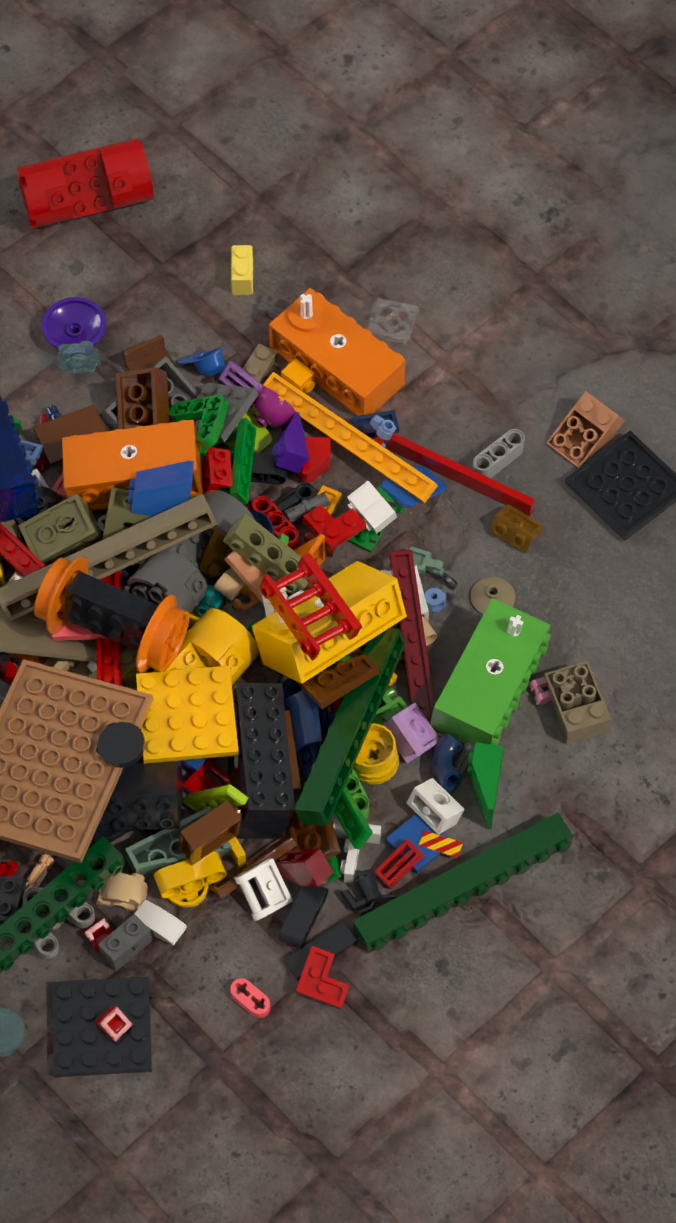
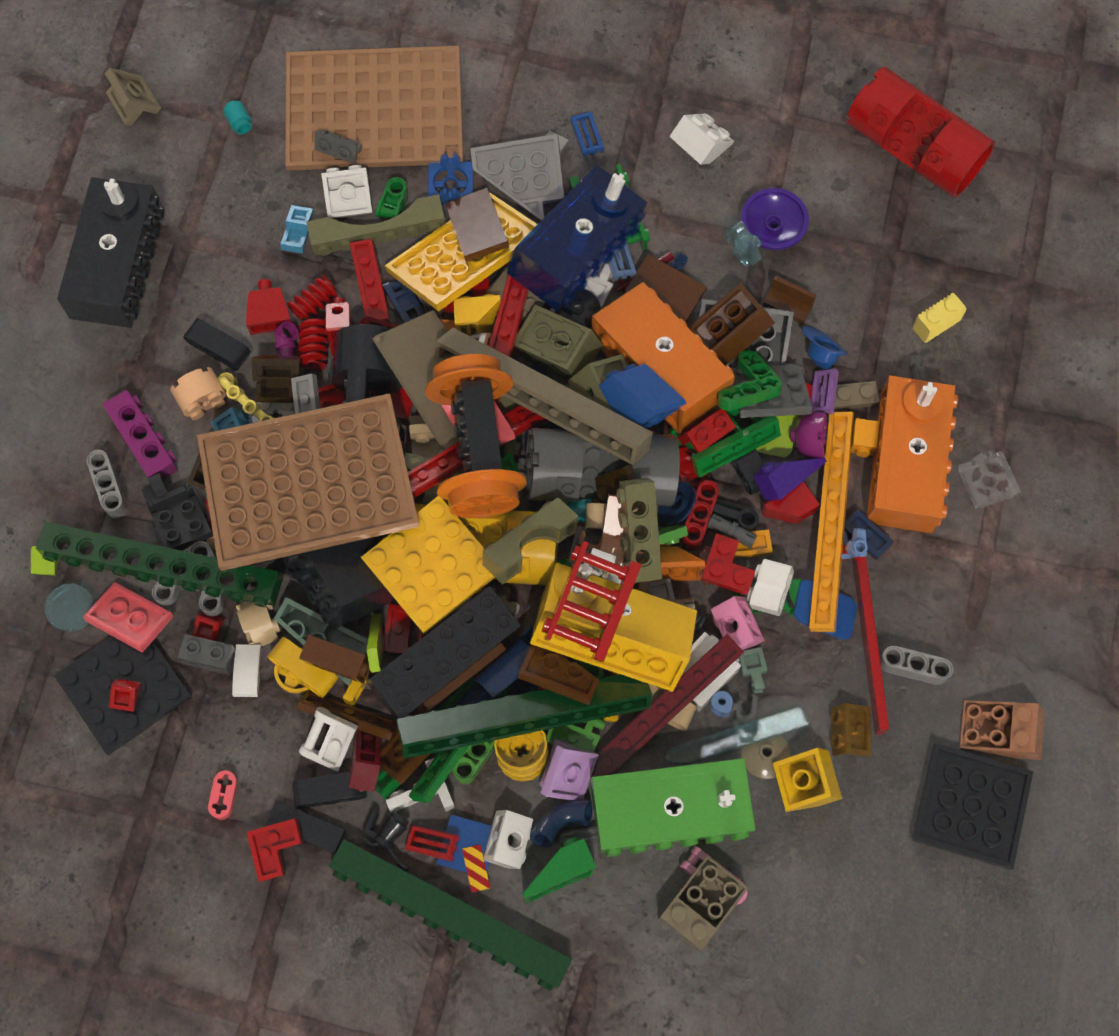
camera: 55 degrees right, 10 degrees up
black tile [97,722,146,768] -> none
none -> coral tile [83,582,173,653]
none -> olive arch [482,498,578,585]
none -> clear light blue piece [664,707,808,765]
none -> bright pink brick [711,596,765,651]
none -> yellow slope [773,748,842,812]

